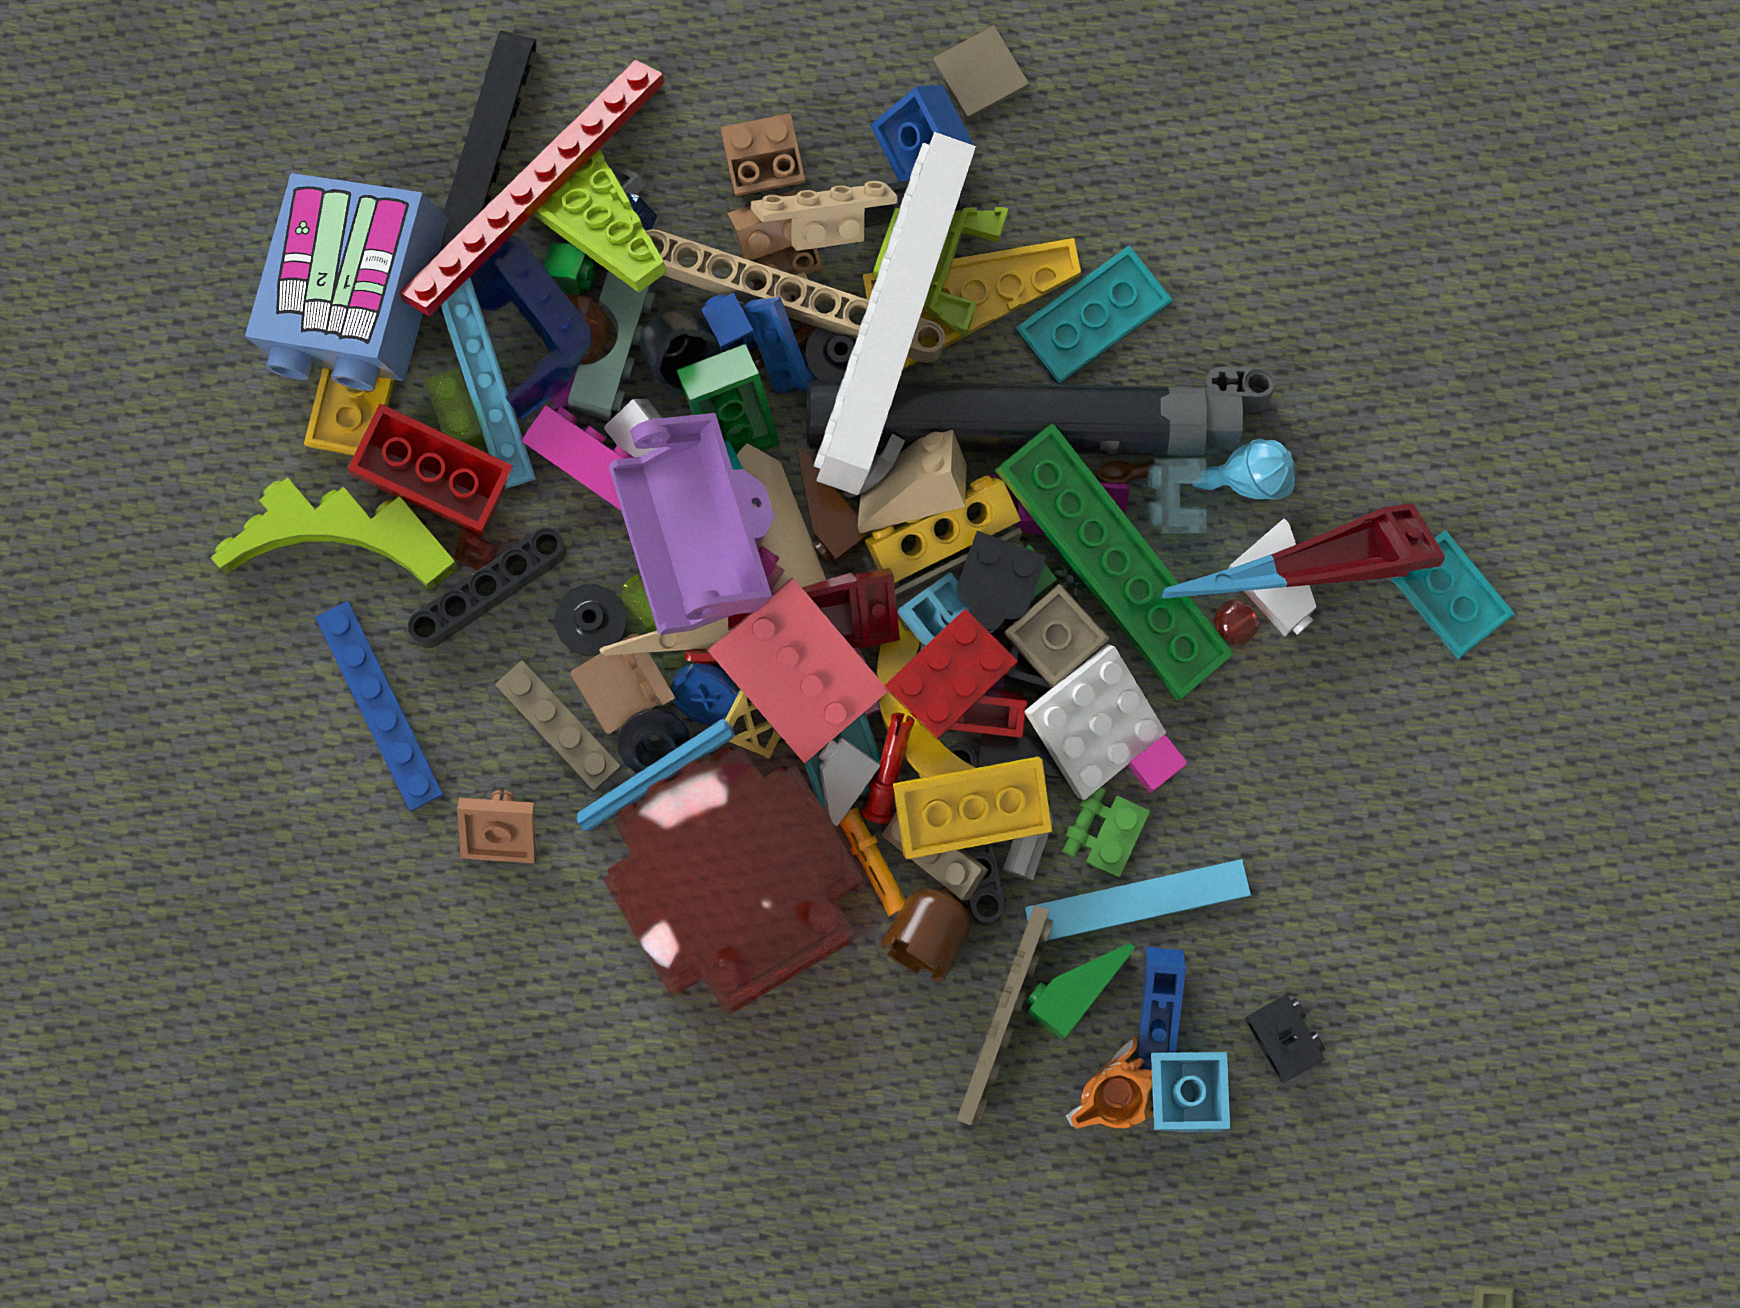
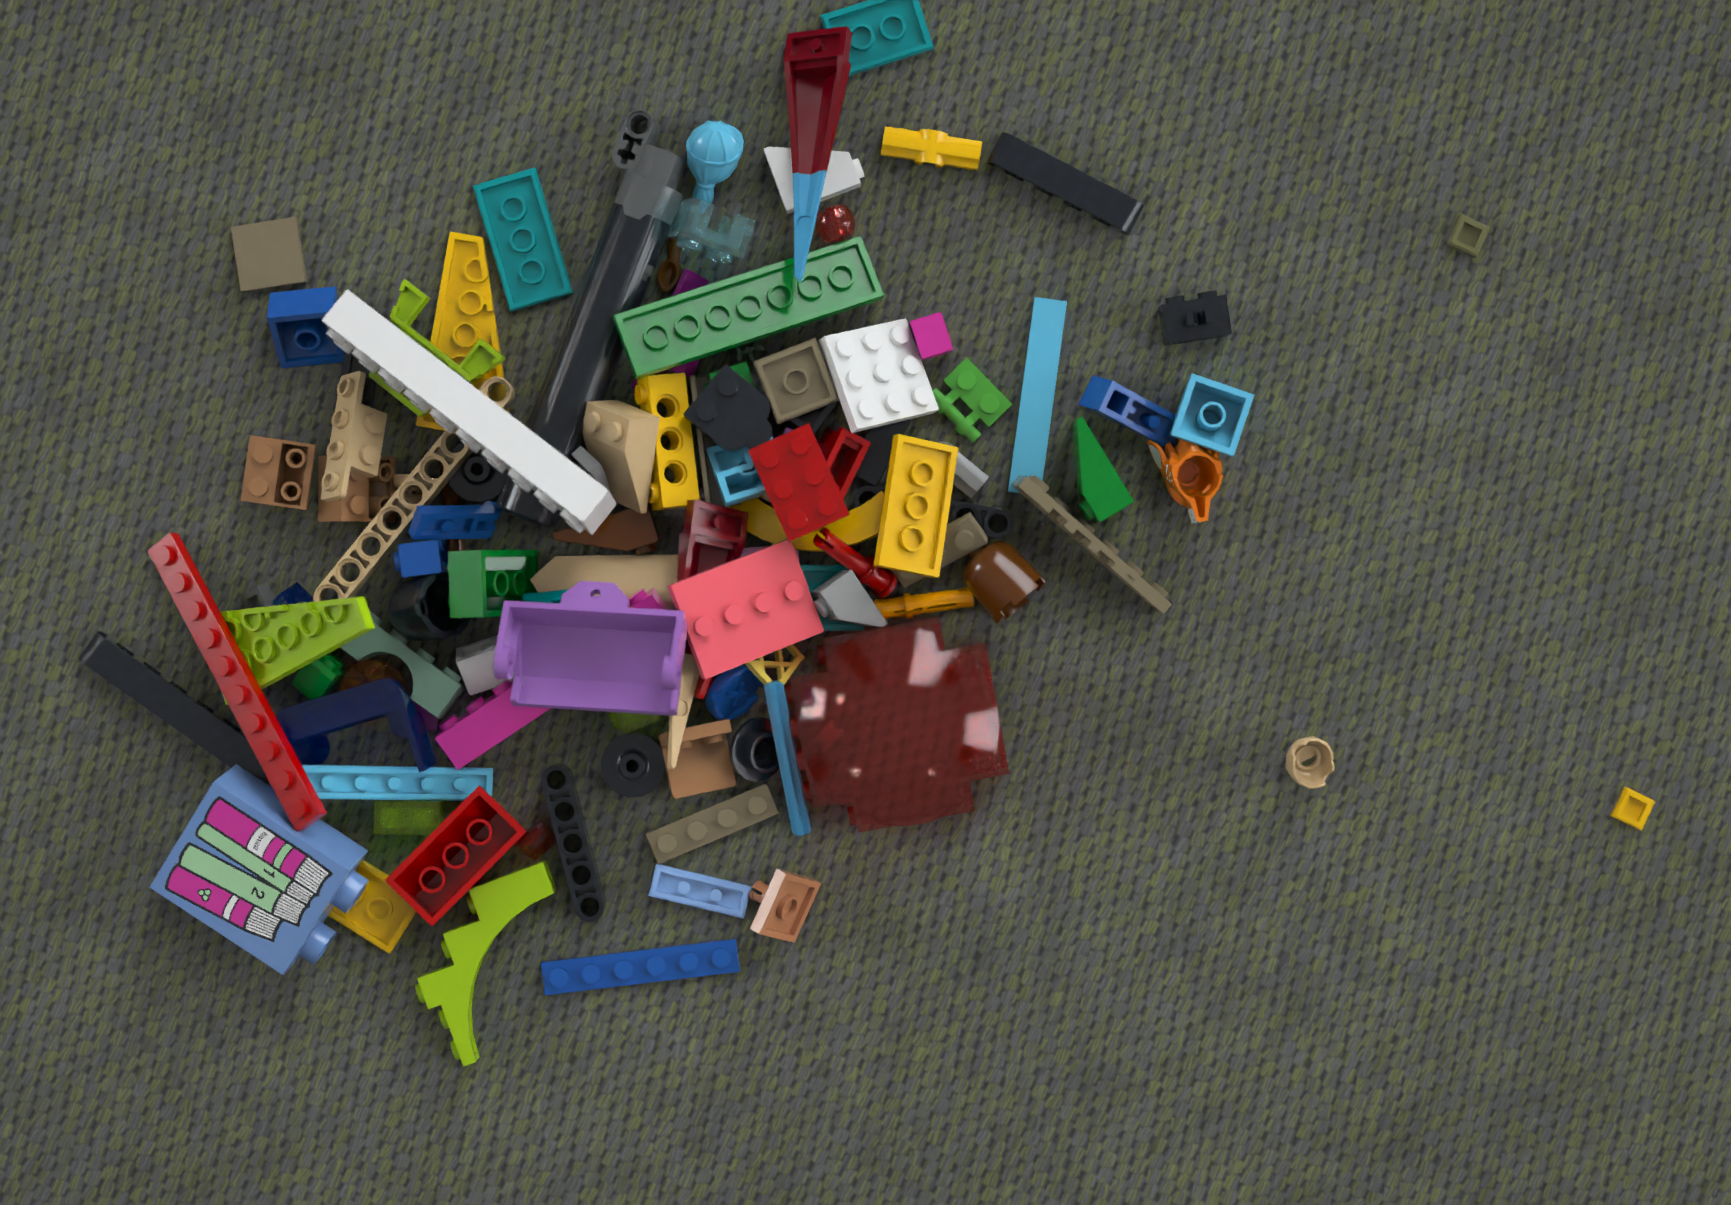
camera: 70 degrees left, 10 degrees up
none -> light blue tile [648,863,752,919]
none -> yellow piece [881,126,982,171]
none -> black beam [987,132,1144,236]

